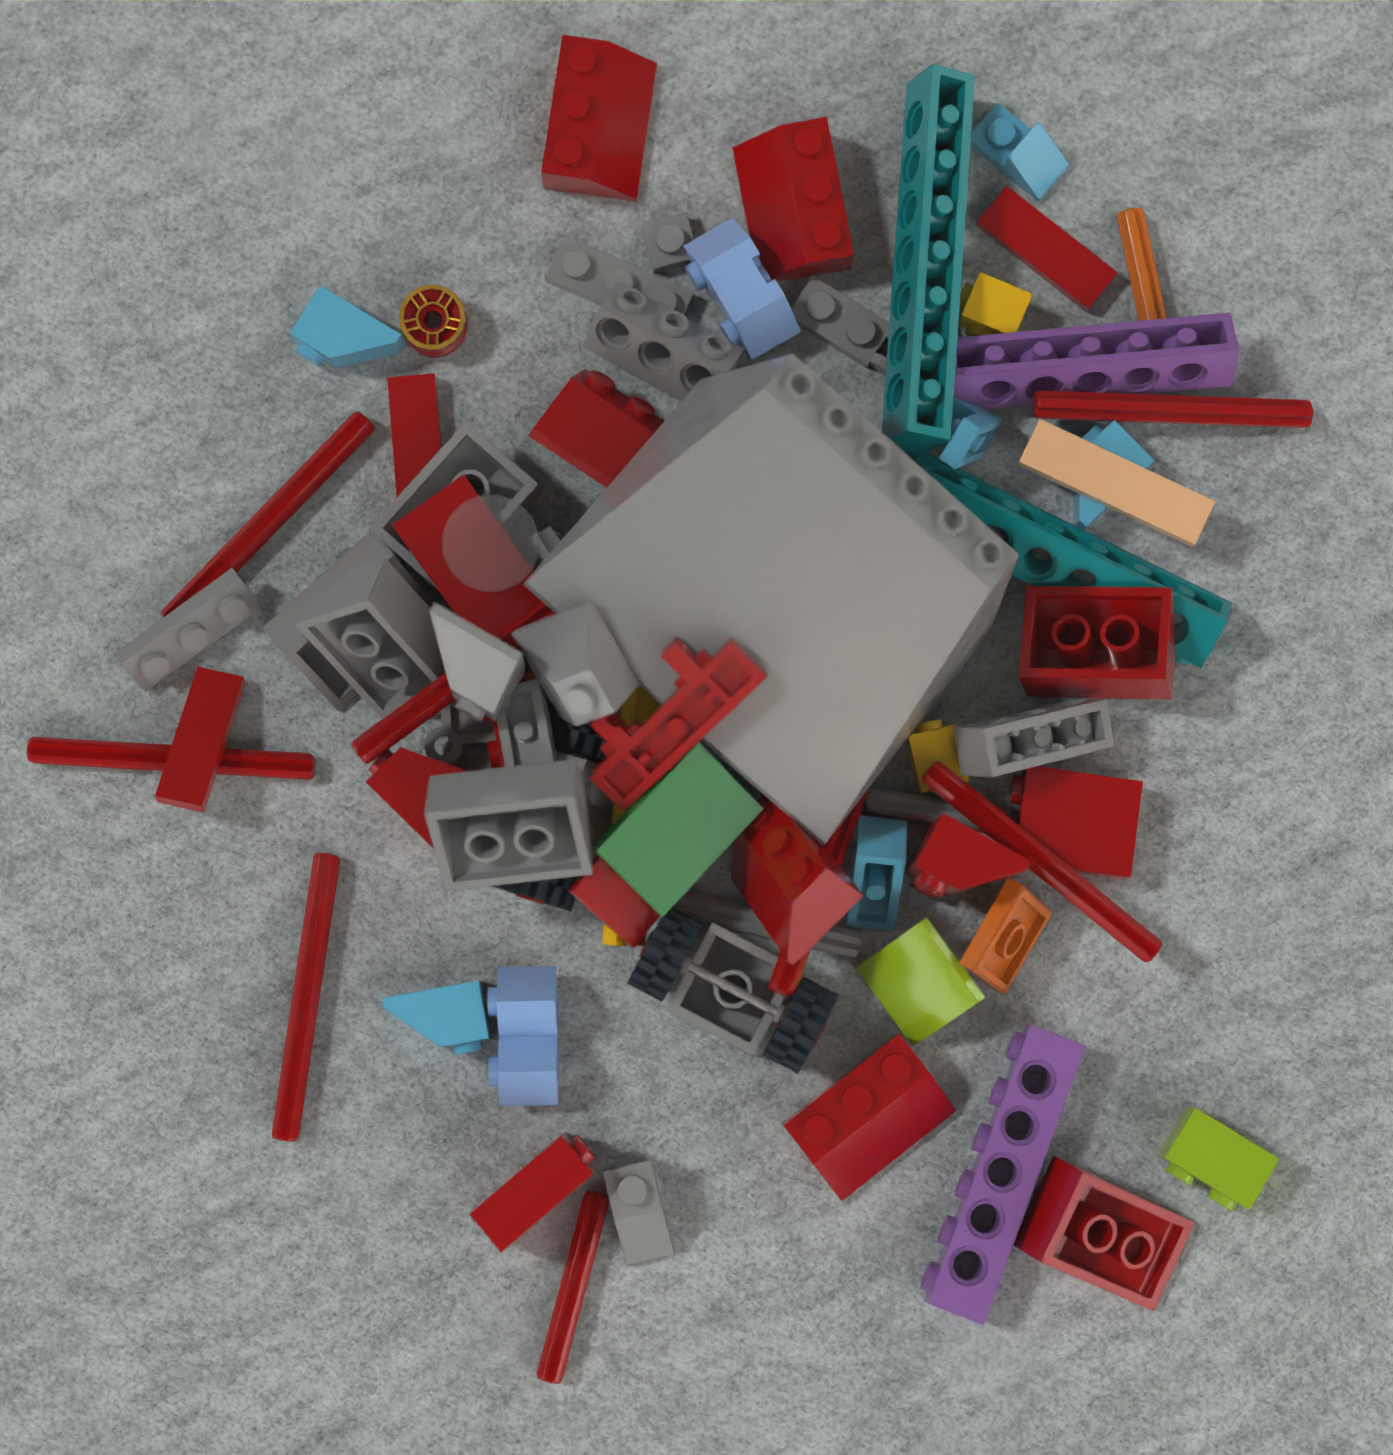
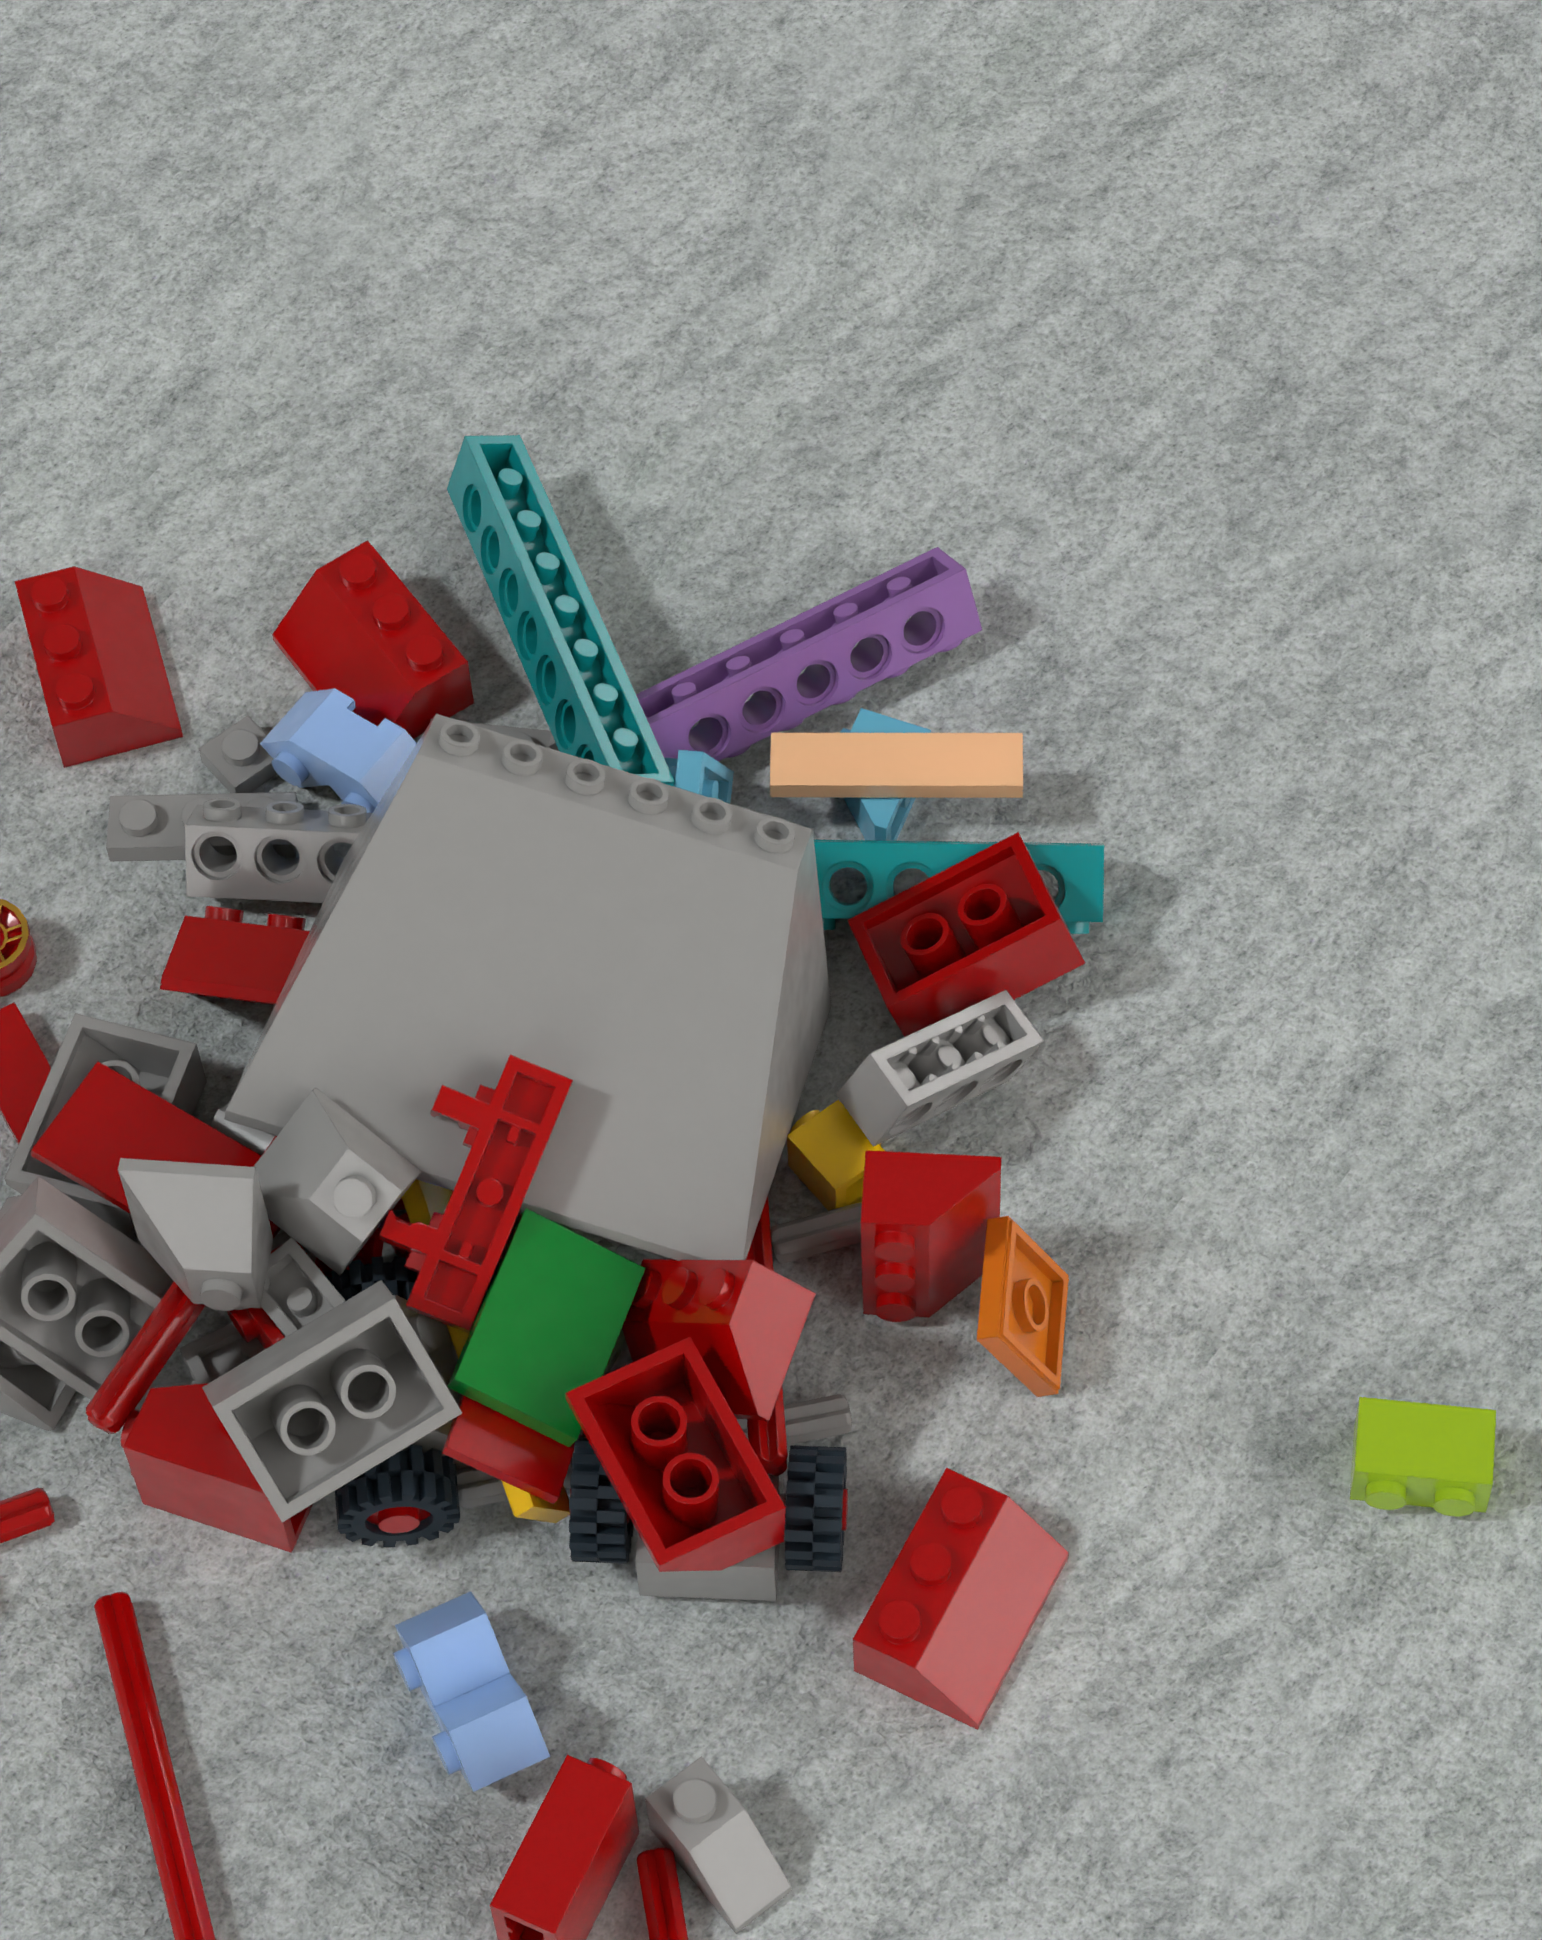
camera: 20 degrees left, 25 degrees down
medium azure slope [382,980,492,1055] -> none
clear tile [442,495,540,592] -> none
medium azure slope [846,816,907,931] -> none
lime slope [856,917,985,1047] -> none
medium lavender brick [920,1025,1086,1325] -> none
red axle [922,761,1163,962] -> none
yellow brick [958,272,1033,336] -> none
medium azure slope [970,102,1069,202] -> none
red tile [975,185,1118,313] -> none
red brick [1009,766,1143,880] -> none
red slope [1013,1156,1195,1311] -> none
red axle [1032,390,1314,428] -> none
orange axle [1116,208,1167,321] -> none
none -> red slope [565,1337,786,1572]

